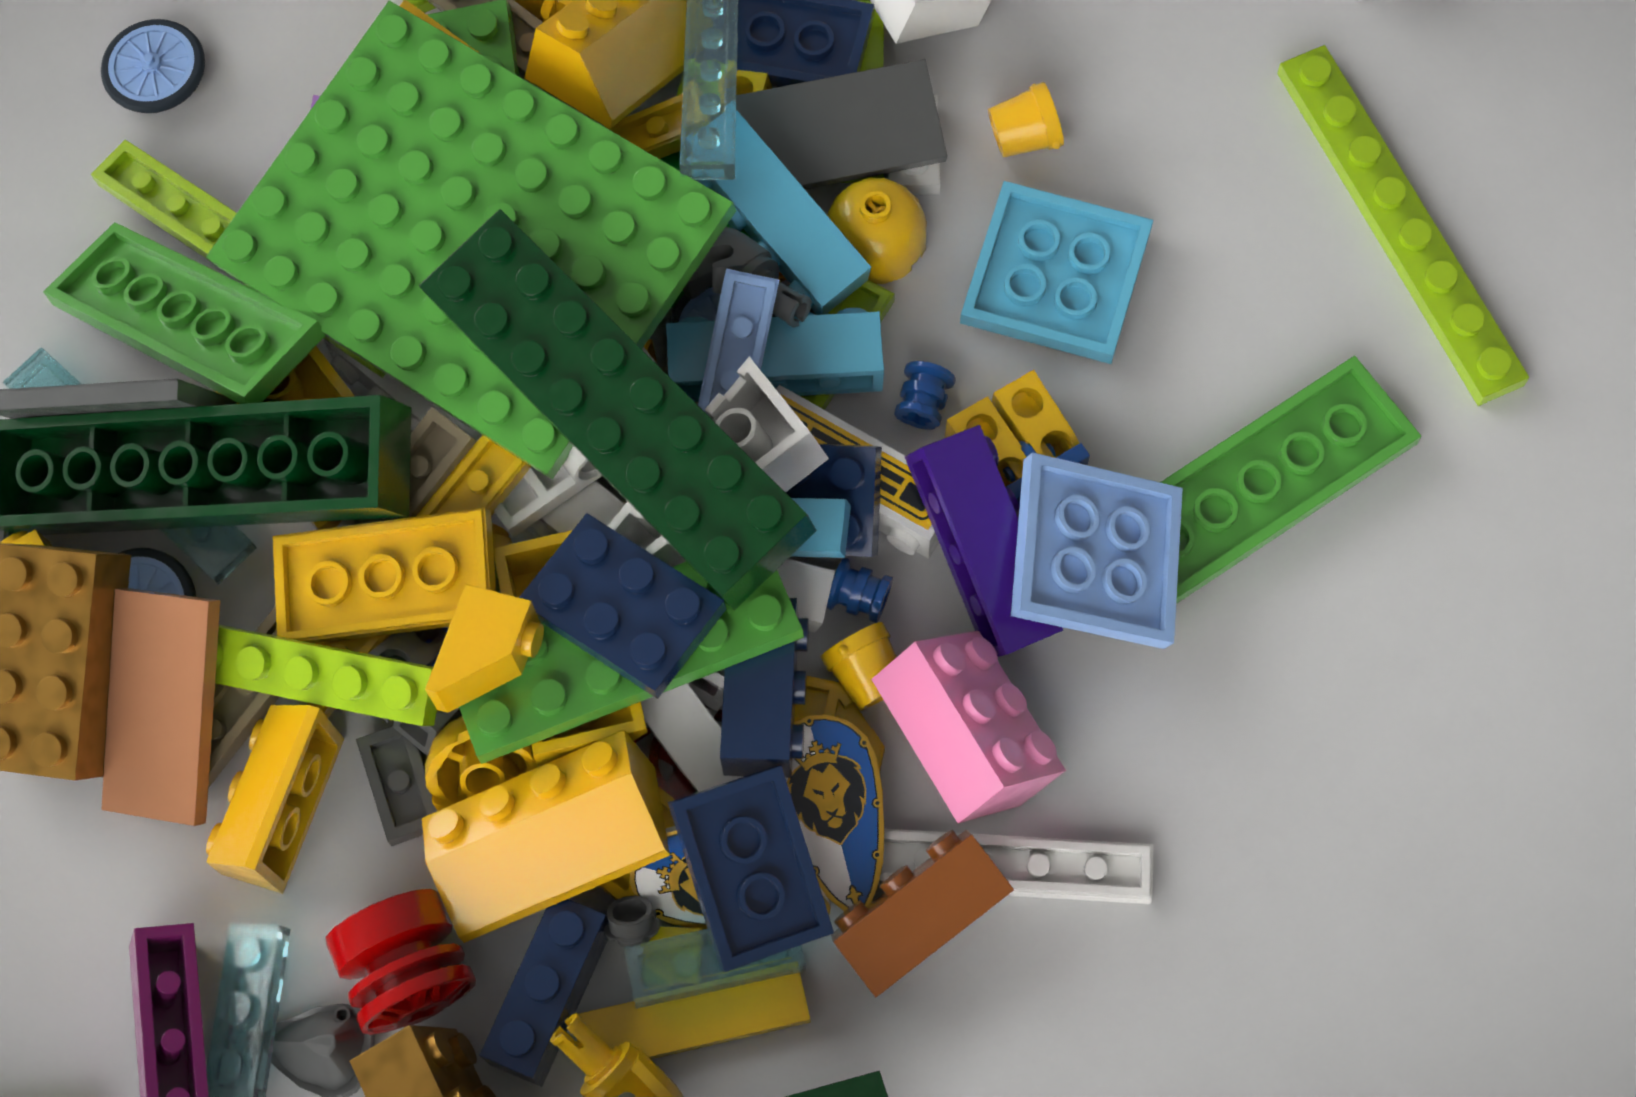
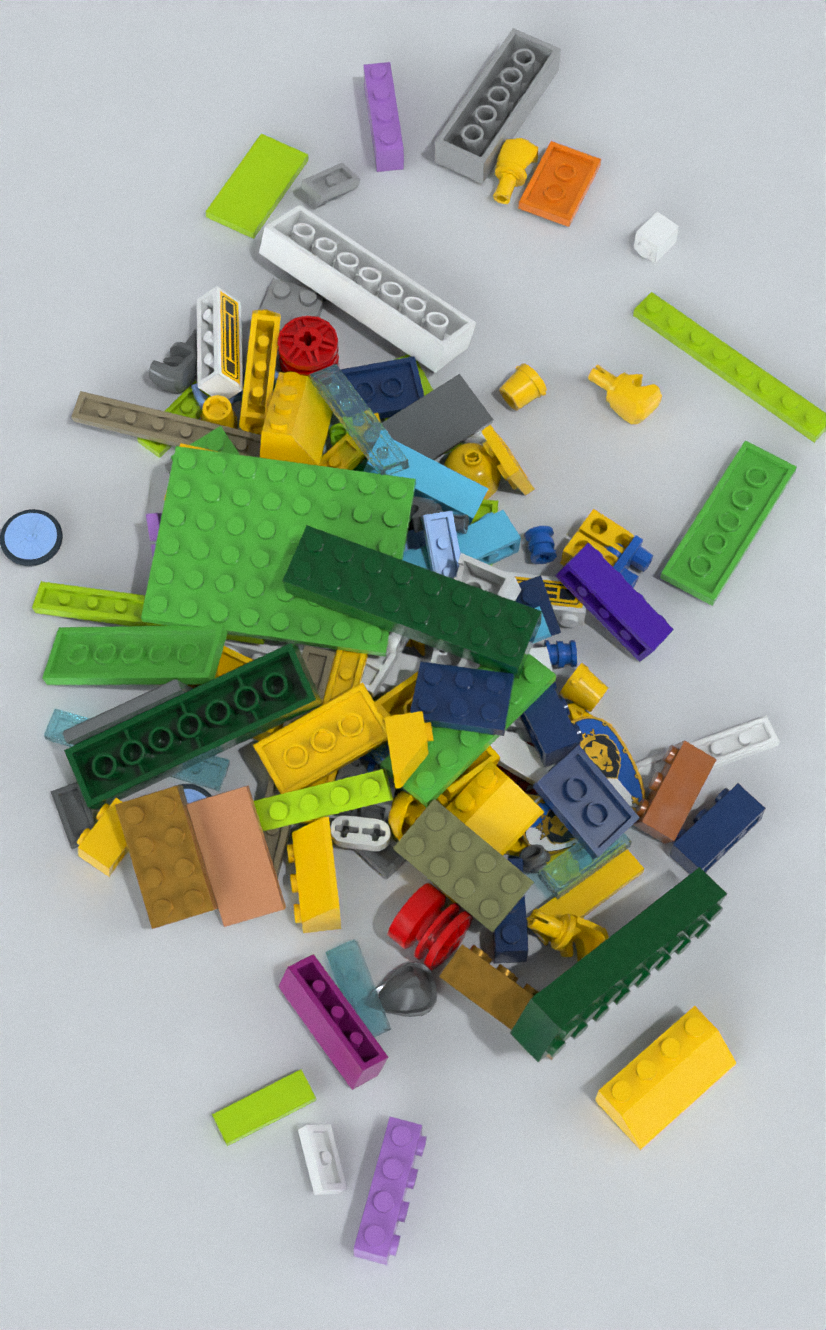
camera: 30 degrees left, 5 degrees down
bright pink brick [871,631,1066,824] -> none
medium azure plate [960,181,1153,364] -> none
light blue plate [1011,452,1183,649] -> none
none -> white beam [330,815,390,851]
none -> olive plate [393,799,534,933]
none -> yellow plate [481,425,535,496]
none -> yellow piece [588,364,662,424]
none -> dark blue brick [670,783,766,874]

